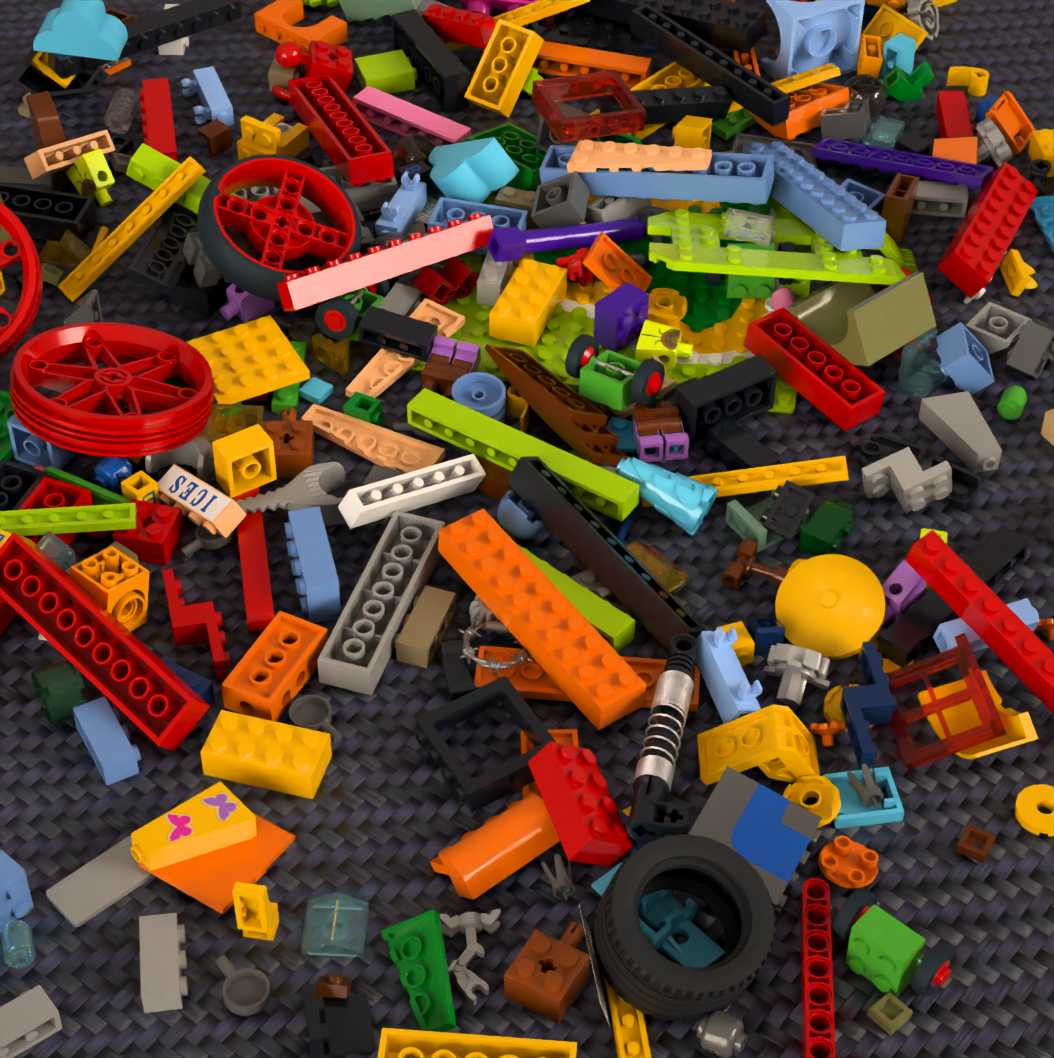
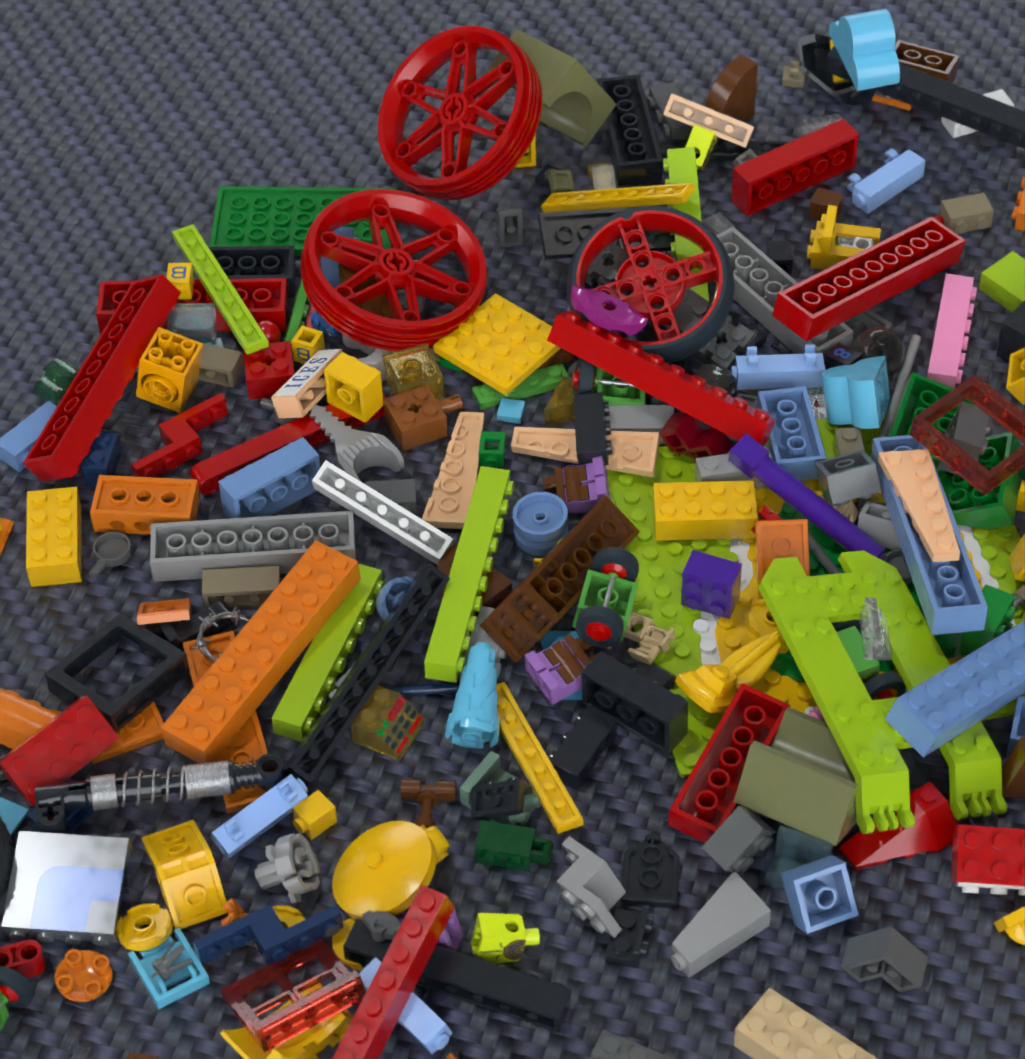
camera: 70 degrees right, 5 degrees up
red brick [275,40,353,94] -> none
neon yellow torso [635,320,694,369] -> none
dark blue slope [748,617,785,656] -> none
light grey slope [965,302,1032,355] -> none
bright green brick [997,385,1027,420] -> none
none -> orange tile [137,598,192,625]
none -> dark grey piece [362,910,401,942]
none -> magenta piece [571,284,648,336]
none -> yellow piece [675,630,789,713]
none -> dark grey brick [701,806,776,873]

